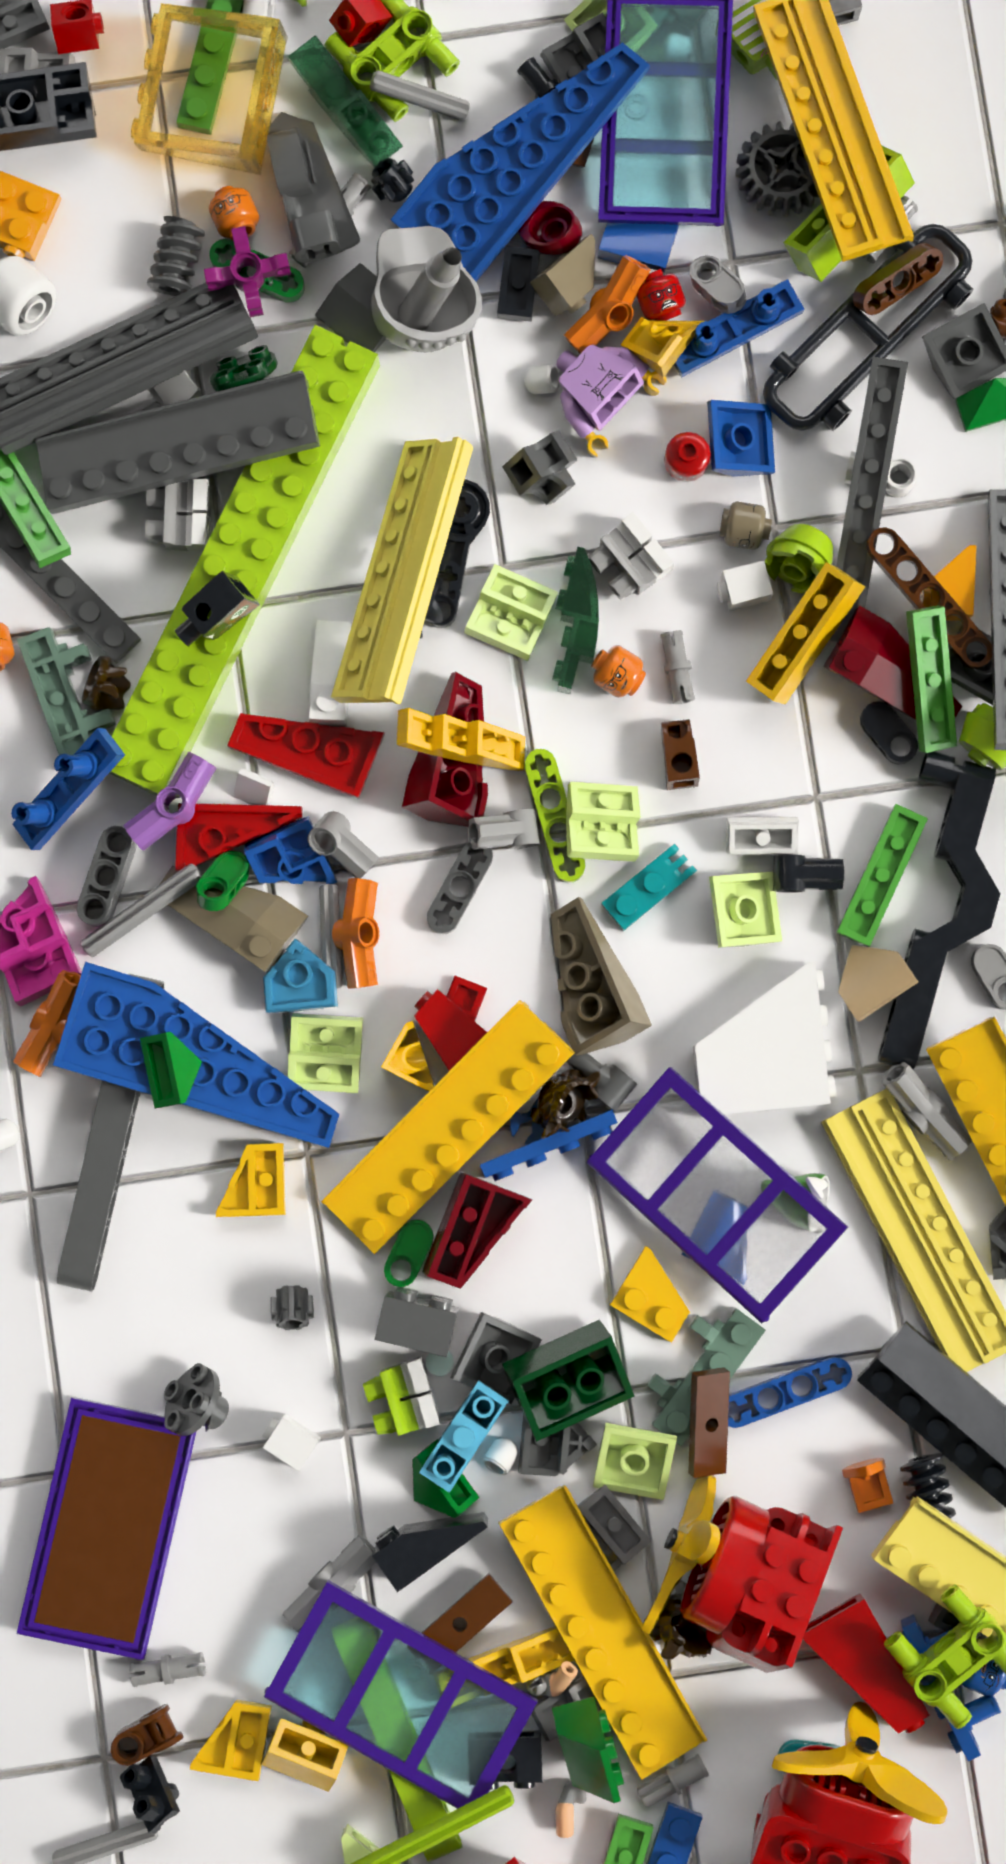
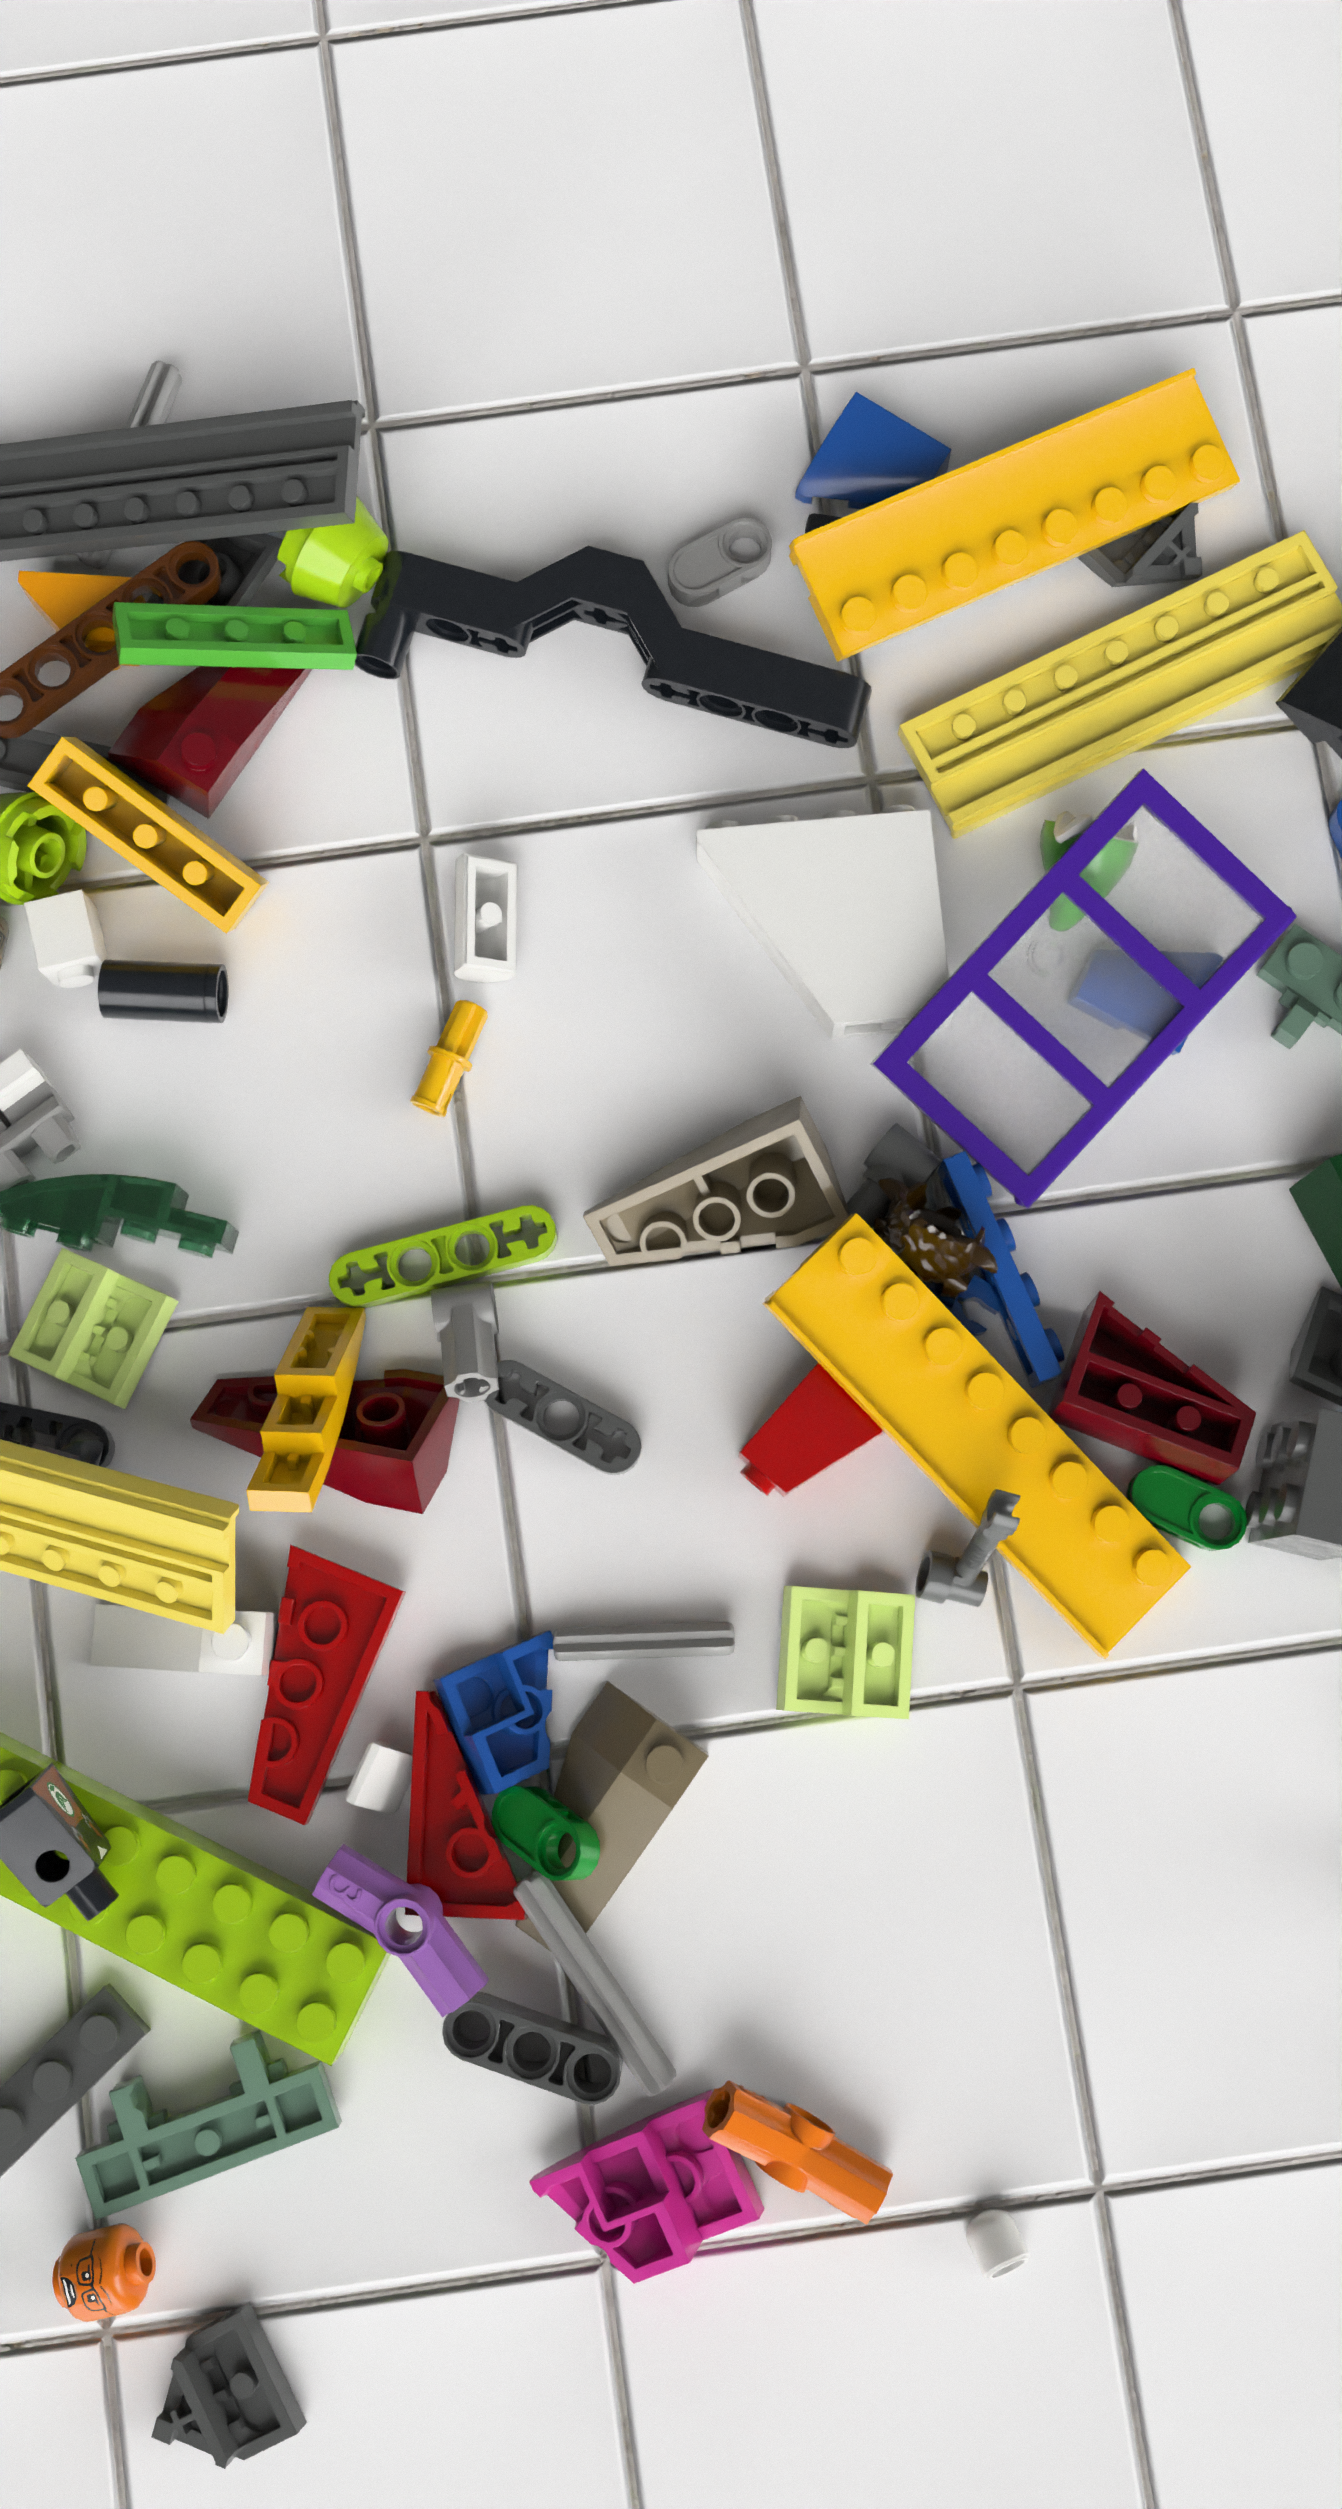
camera: 90 degrees left, 5 degrees down
blue plate [11,728,125,850] -> none
blue wing [53,962,339,1148] -> none
dark grey beam [57,974,164,1292] -> none
dark brown piece [81,656,131,711] -> none
green slope [140,1032,202,1109] -> none
yellow wing [216,1143,286,1217] -> none
dark azure plate [263,939,338,1013] -> none
dark grey gear [271,1285,314,1330] -> none
light grey piece [308,811,379,879] -> none
orange piece [332,878,379,989] -> none
yellow slope [381,1021,434,1092] -> none
red tile [446,975,488,1021] -> none
yellowish green slope [566,782,641,862] -> none
orange head [591,645,646,698] -> none
teal hinge [601,844,697,931] -> none
yellow wing [610,1246,690,1343] -> none
light grey pin [660,630,695,704] -> none
reddish brown leg [661,719,700,790] -> none
yellowish green slope [709,871,782,948] -> none
black piece [773,854,844,893] -> none
bright green plate [836,804,928,947] -> none
tan slope [838,945,918,1022] -> none
black piece [860,701,918,765] -> none
light grey piece [882,1062,973,1161] -> none
none -> black pin [98,959,229,1023]
none -> yellow axle [410,1000,488,1117]
none -> dark grey brick [915,1489,1021,1607]

